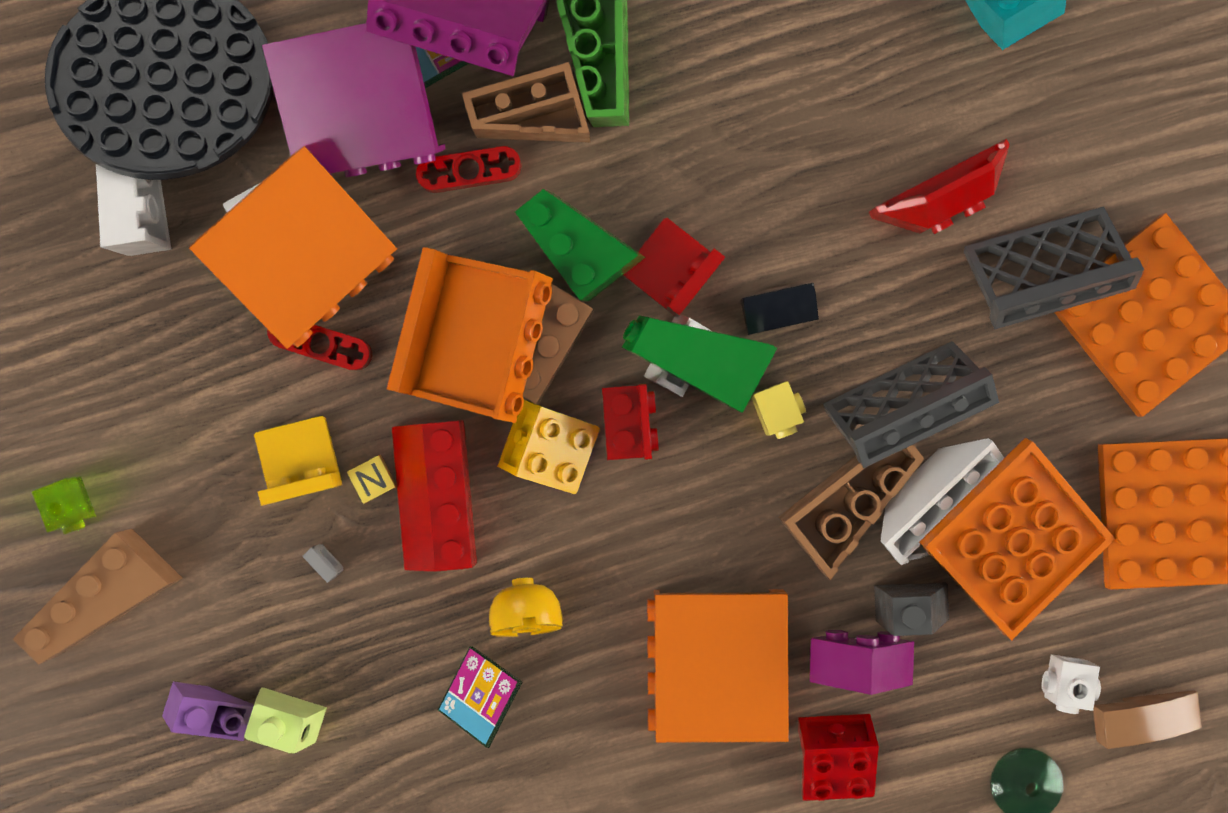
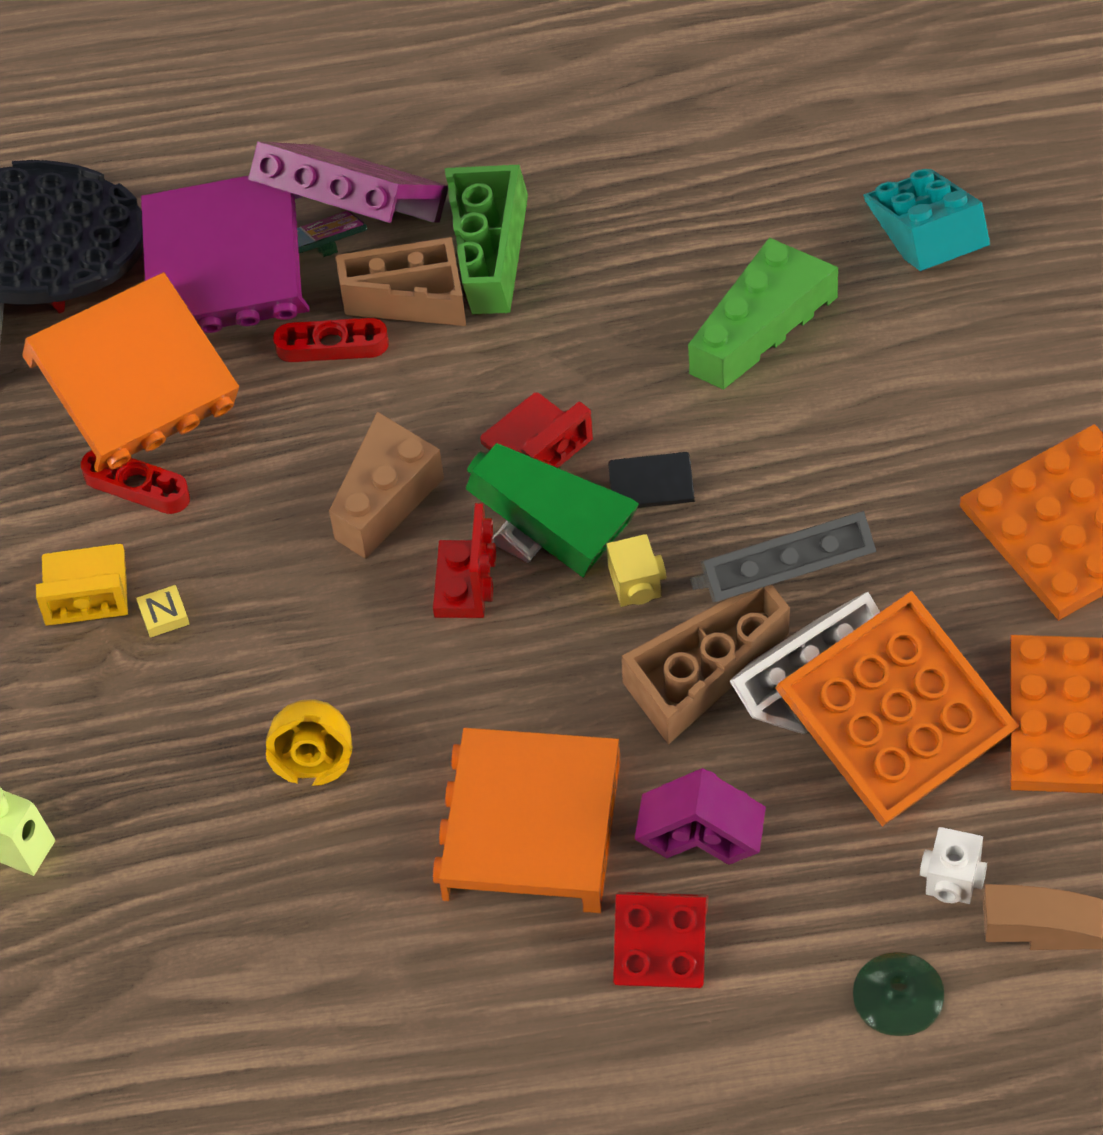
camera: 15 degrees right, 35 degrees down
light grey tile [302,544,344,583] -> none
orange panel [387,247,553,423] -> none
red slope [392,420,477,572] -> none
piece [438,646,523,748] -> none
yellow bracket [497,400,600,494] -> none
green wedge [515,189,646,301] -> none
red wedge [869,139,1010,234] -> none
dark grey slope [874,582,949,636] -> none
dark grey fence [964,206,1144,329] -> none
none -> bright green wedge [688,237,838,390]

